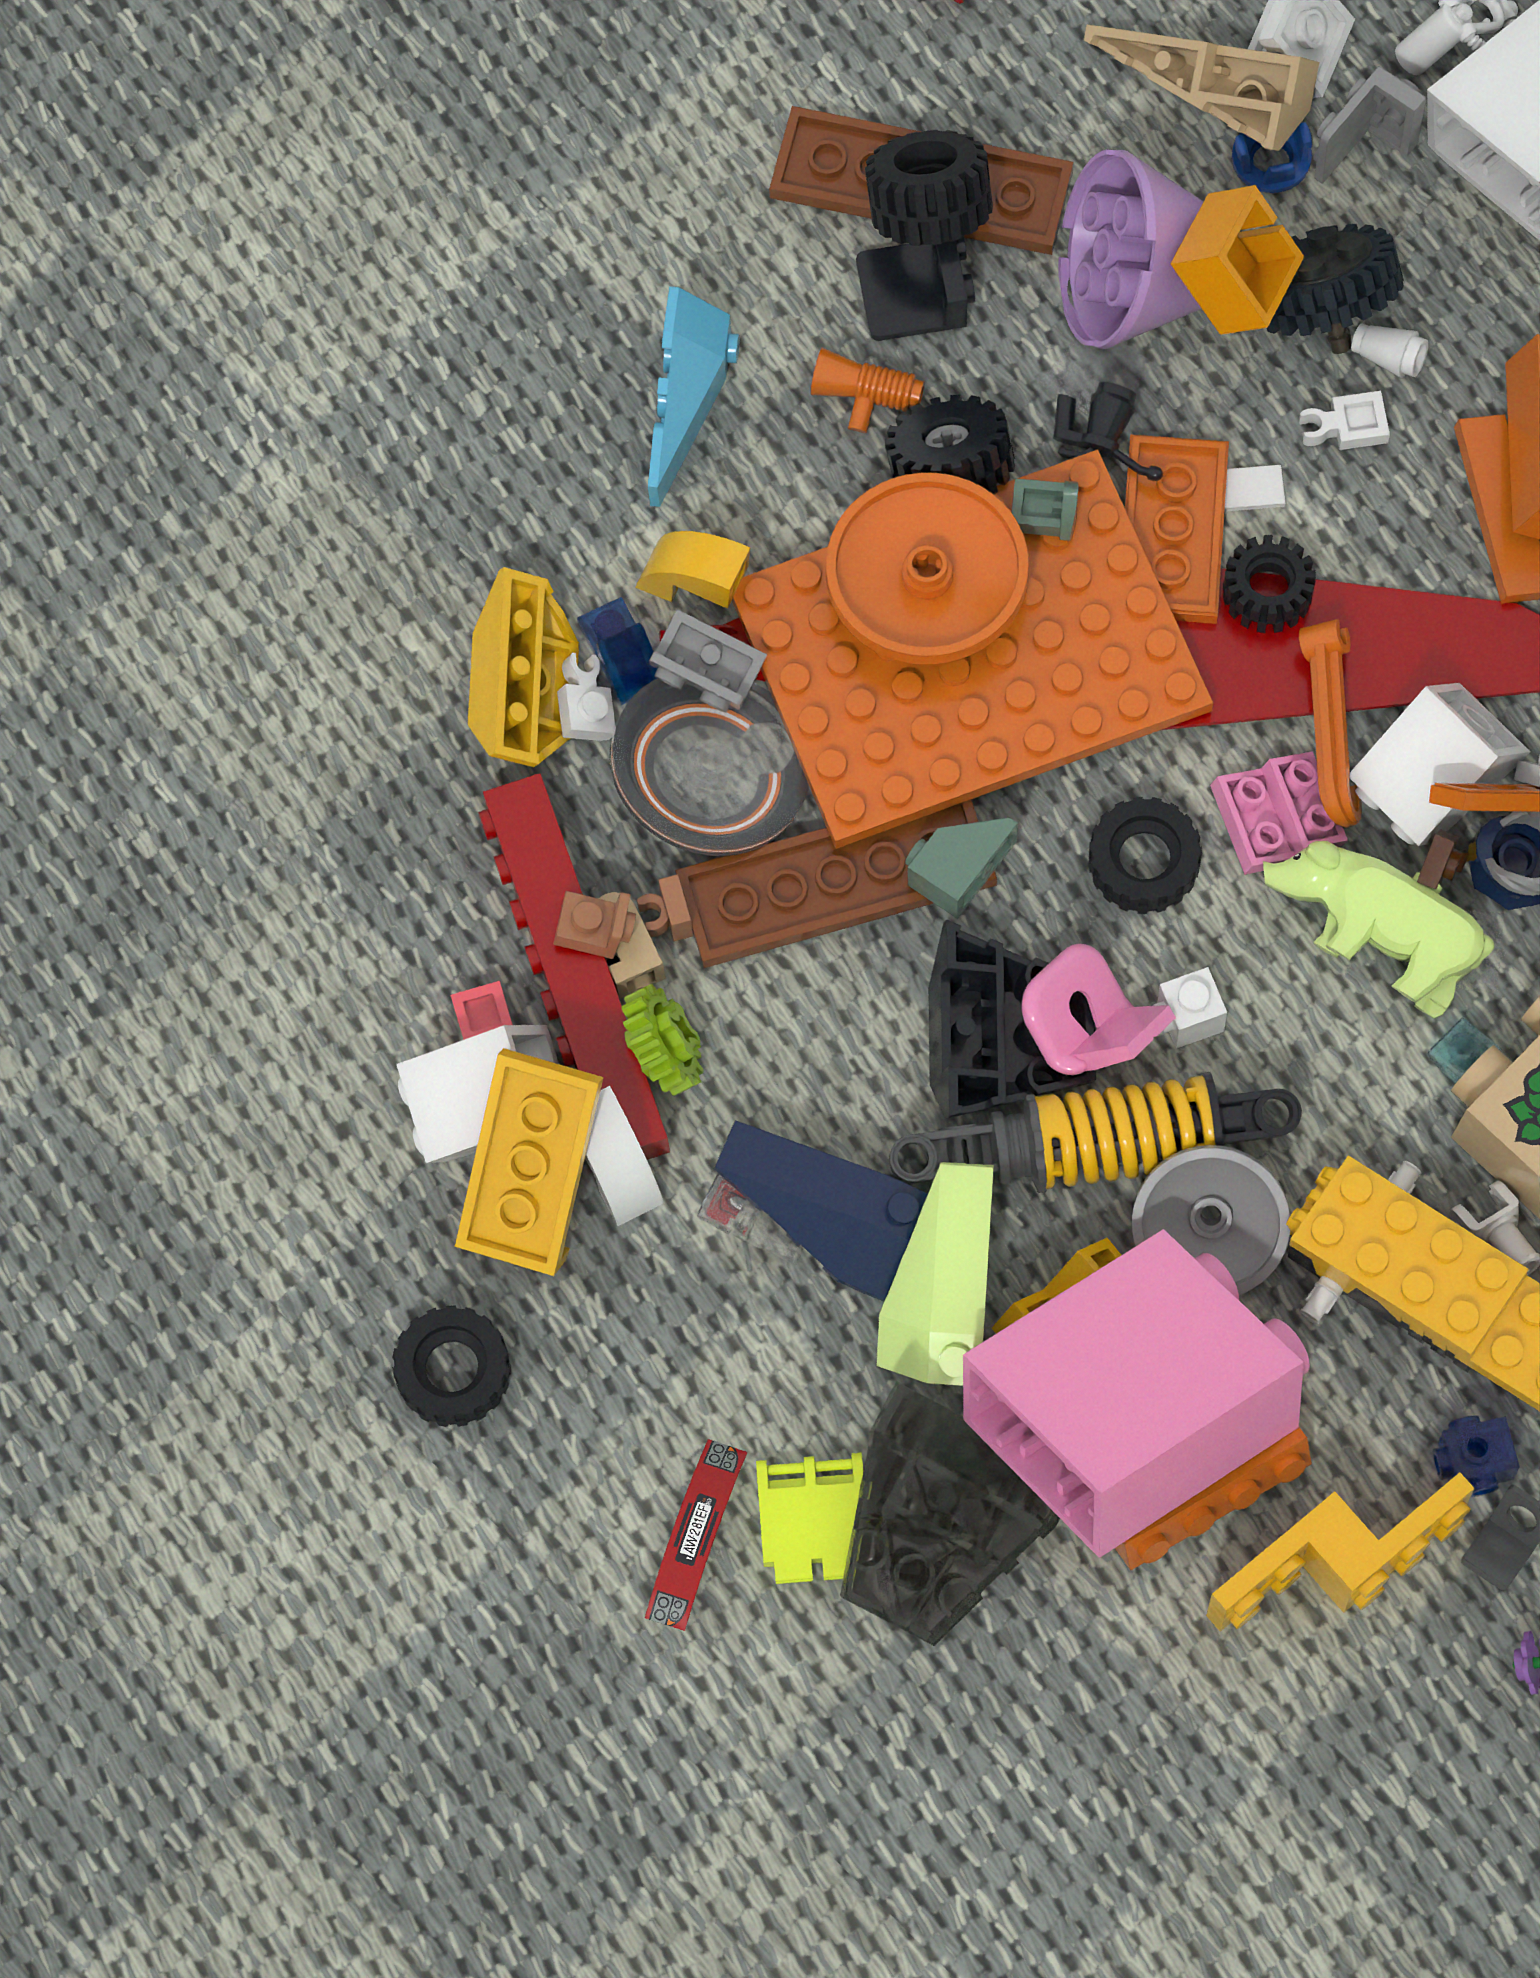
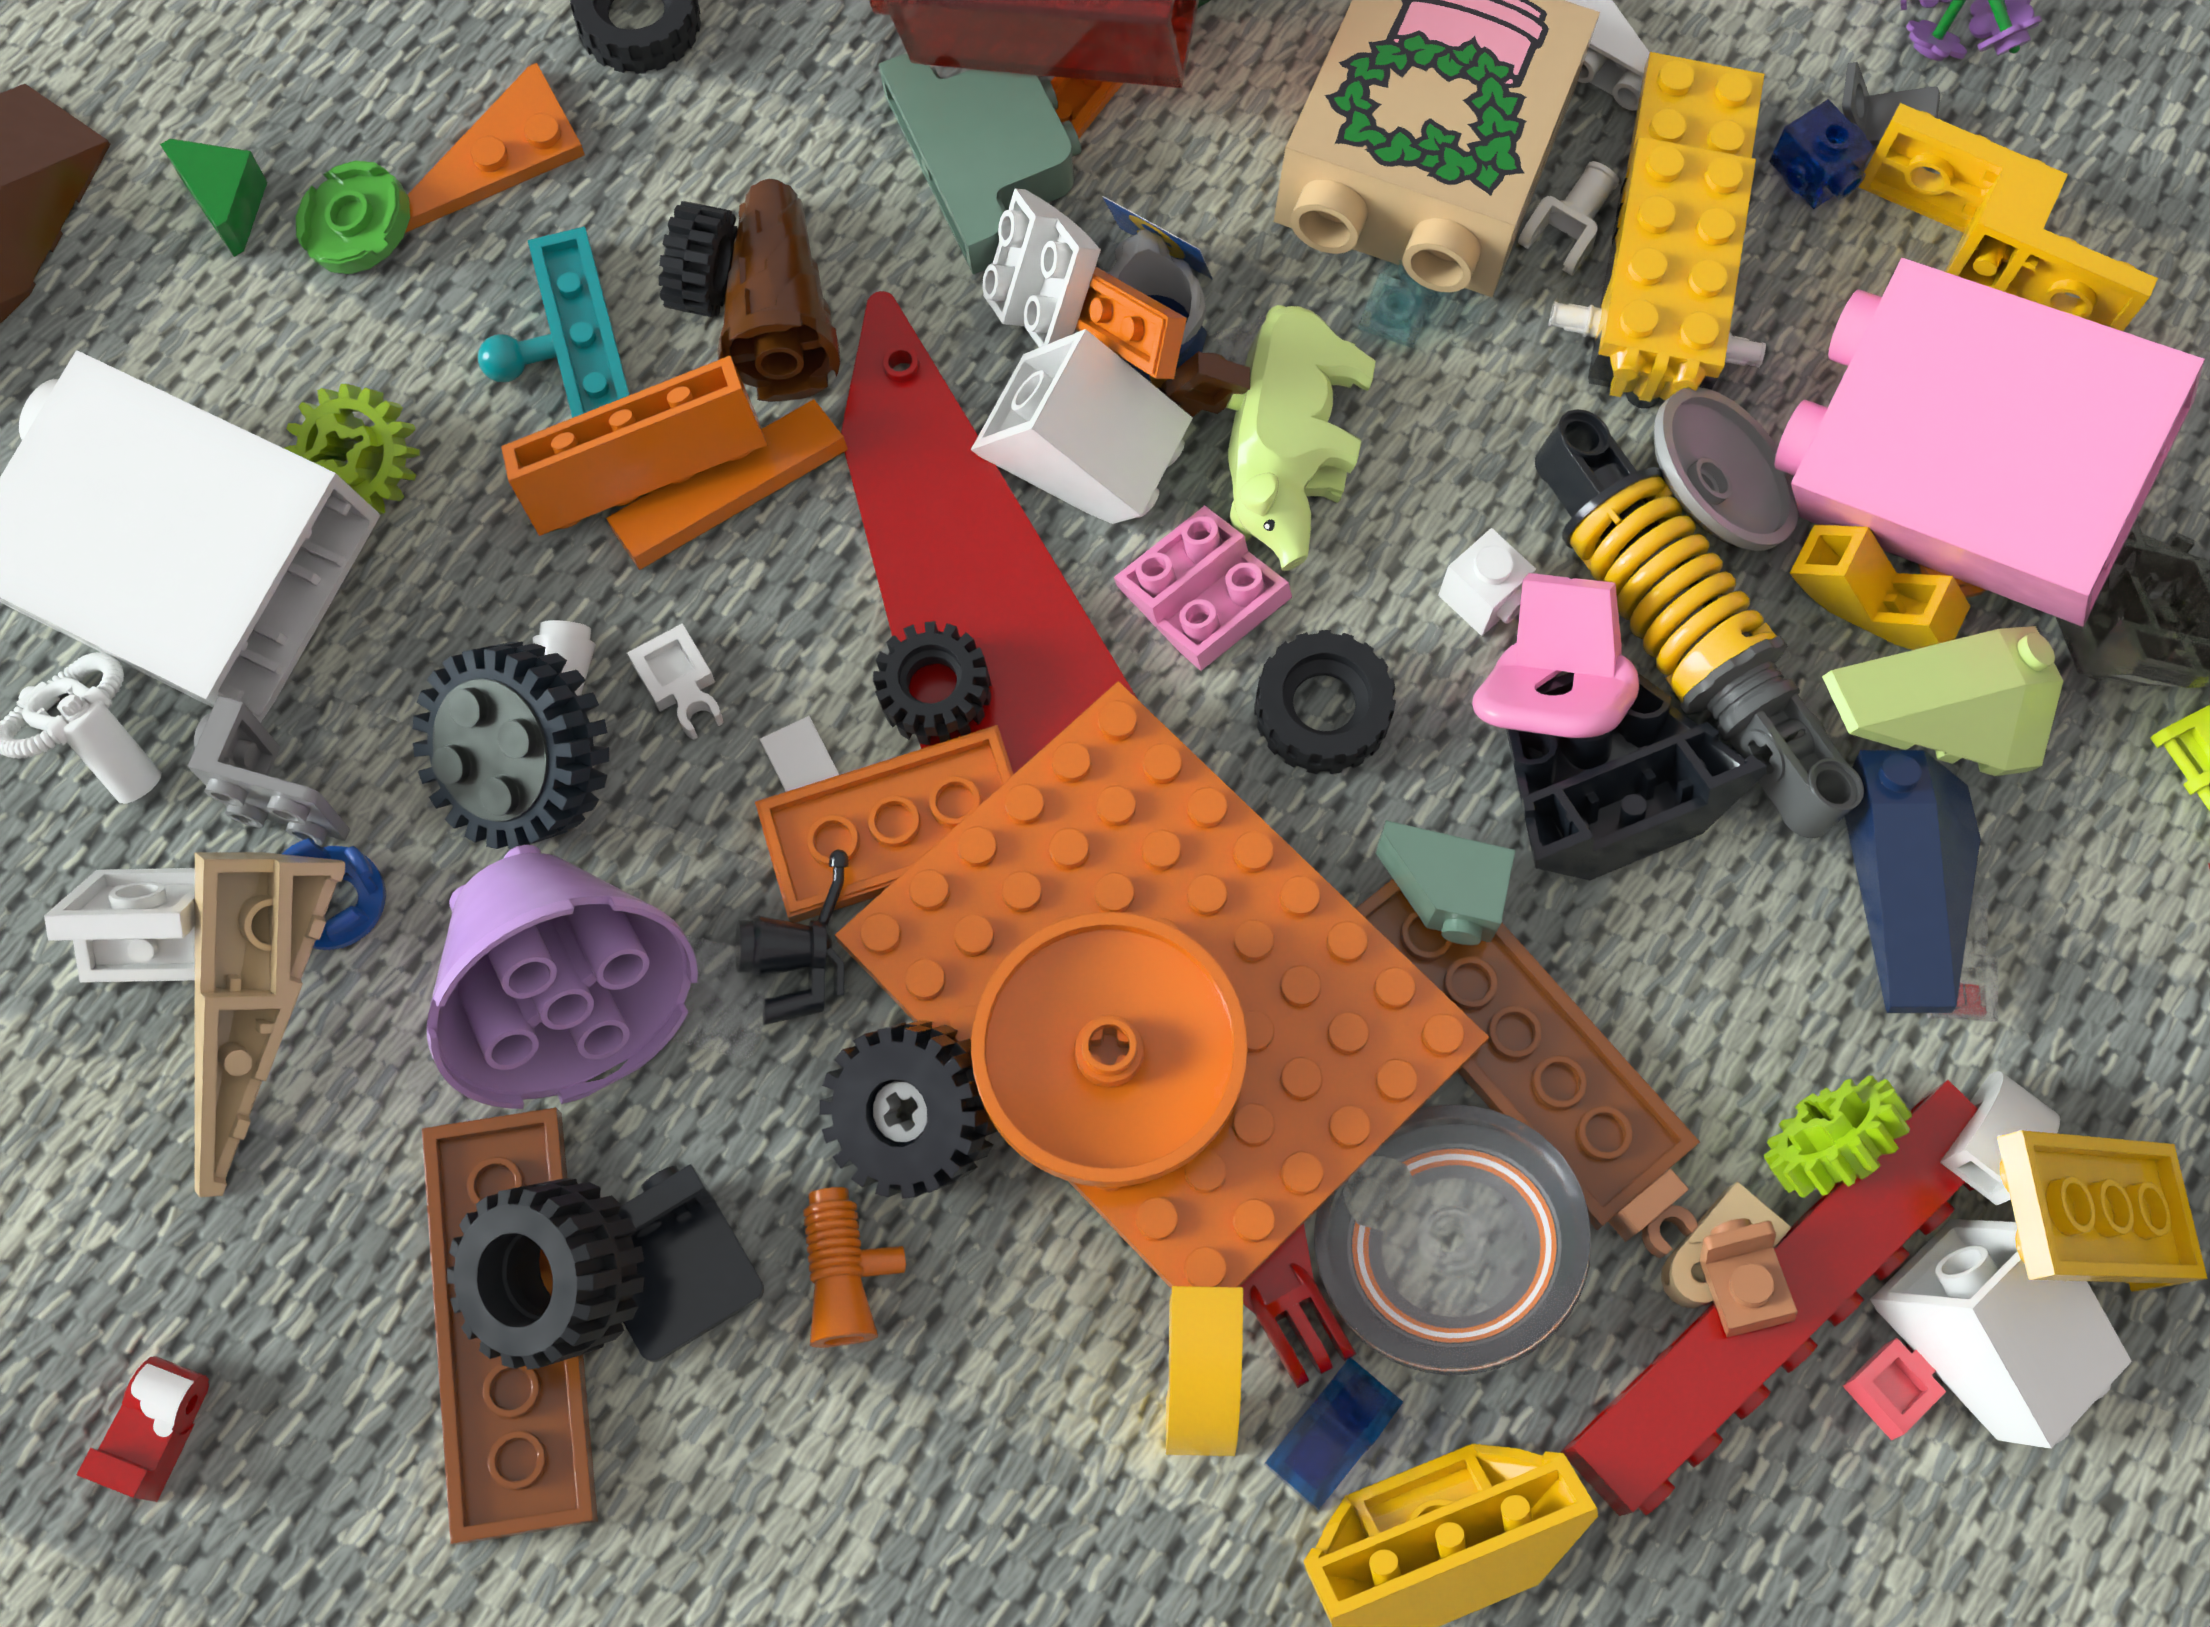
camera: 120 degrees left, 0 degrees up
white plate [557,653,615,741] -> none
medium azure wedge [648,286,740,507] -> none
light grey bracket [649,609,767,713] -> none
sand green tile [1011,478,1079,541] -> none
light orange piece [1170,185,1304,335] -> none
orange piece [1299,619,1362,828] -> none

